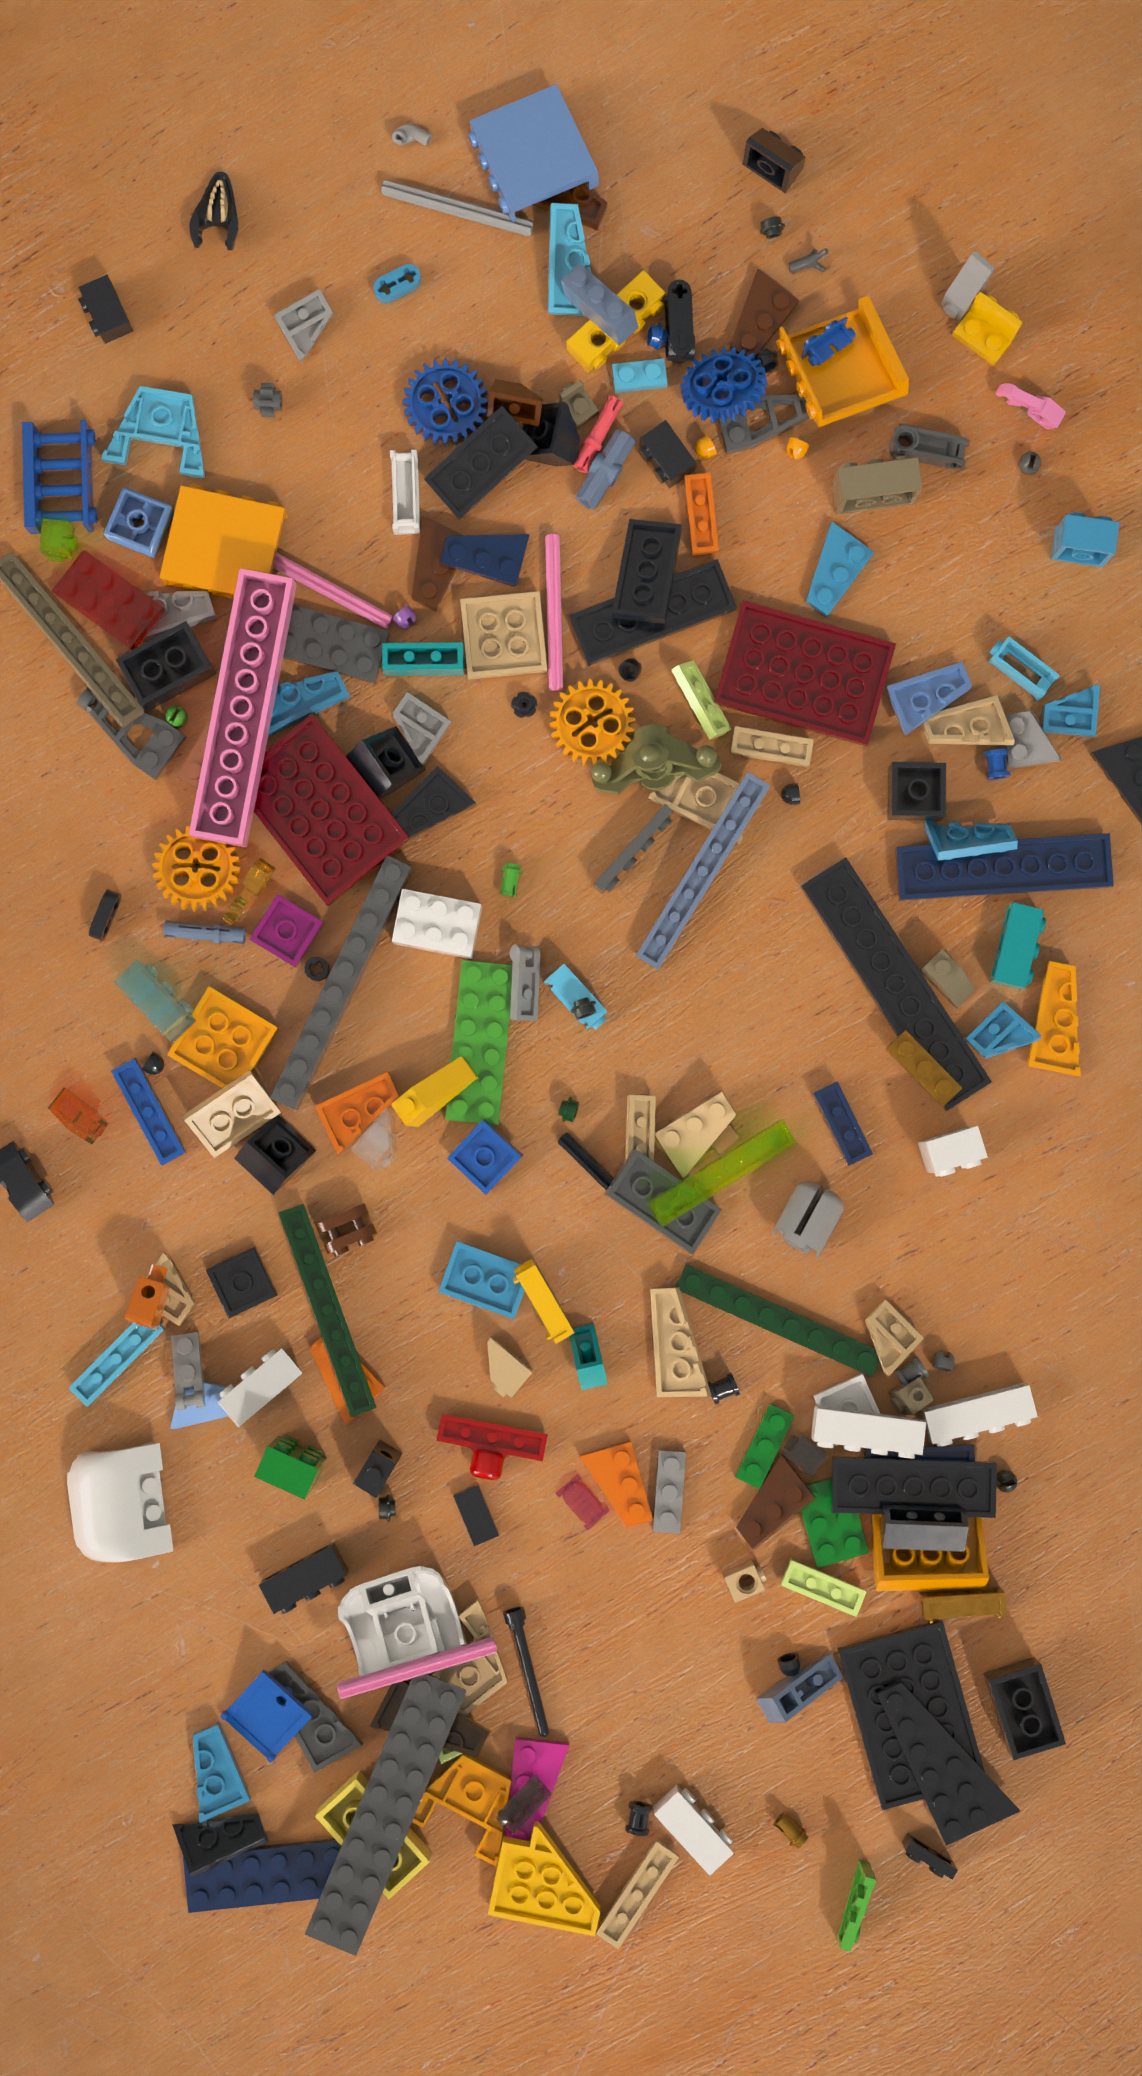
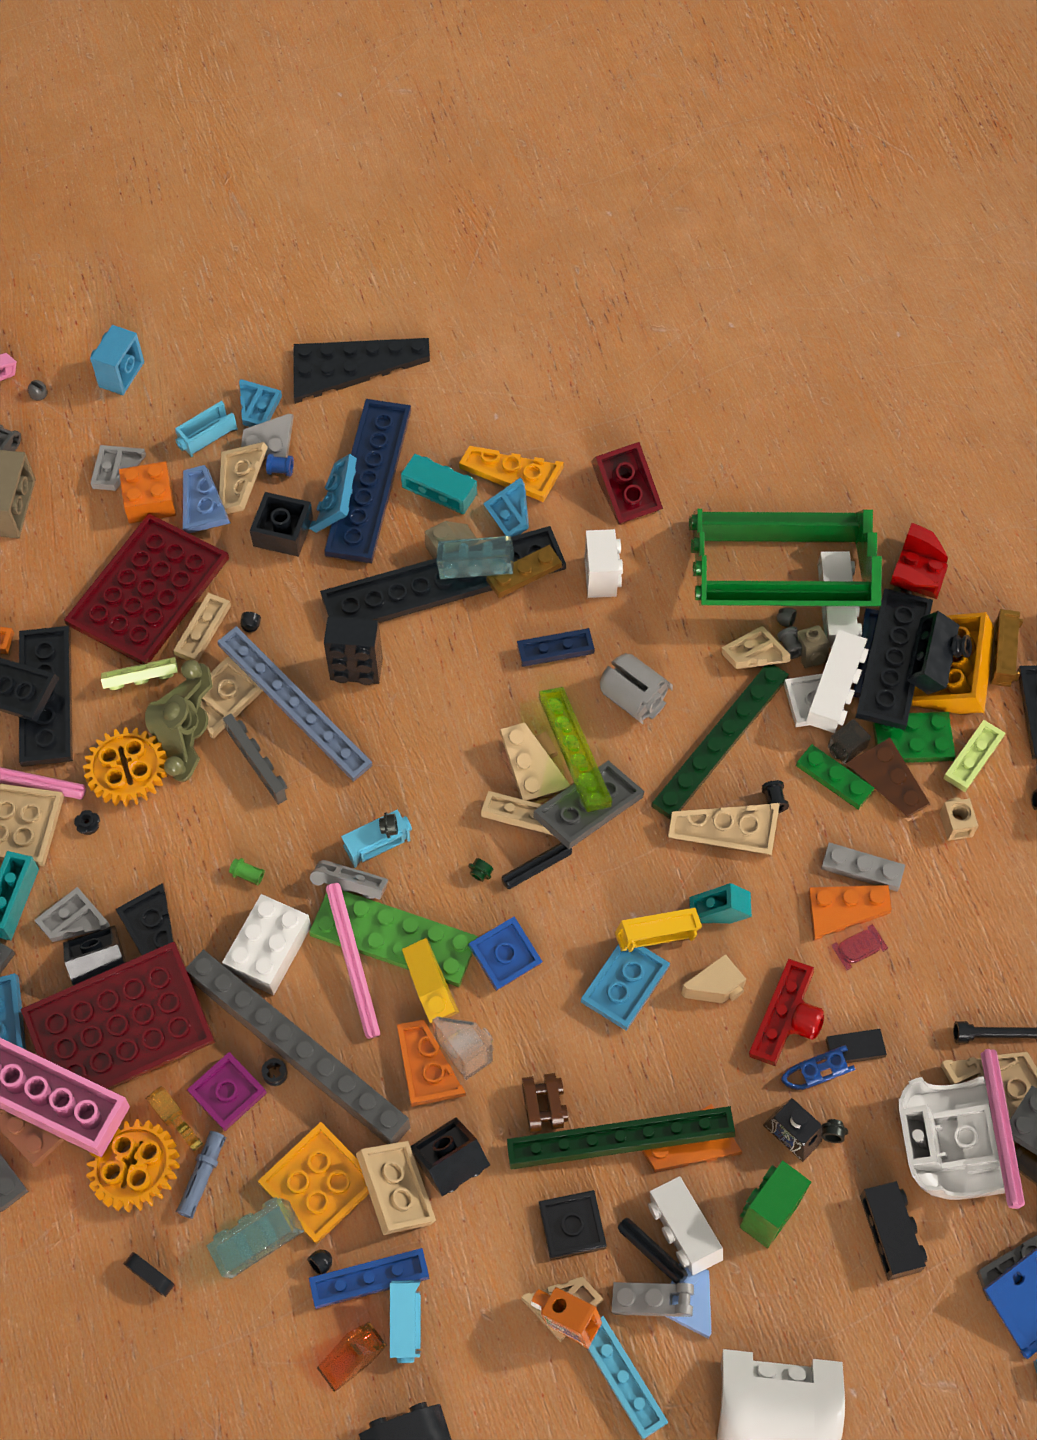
camera: 75 degrees left, 25 degrees down
black hinge [619,658,642,682] -> none
dark azure wing [805,522,874,618] -> none
none -> light grey wing [91,445,146,491]
none -> orange brick [119,461,176,524]
none -> black brick [324,617,383,685]
none -> bright pink axle [326,883,380,1039]
none -> medium azure window [390,1280,421,1363]
none -> clear light blue brick [436,536,514,579]
none -> dark red slope [591,442,663,524]
none -> black axle [618,1218,688,1284]
none -> green door [689,509,882,607]
none -> blue piece [781,1045,856,1090]
none -> red piece [890,523,948,599]
none -> black bush [952,635,972,658]

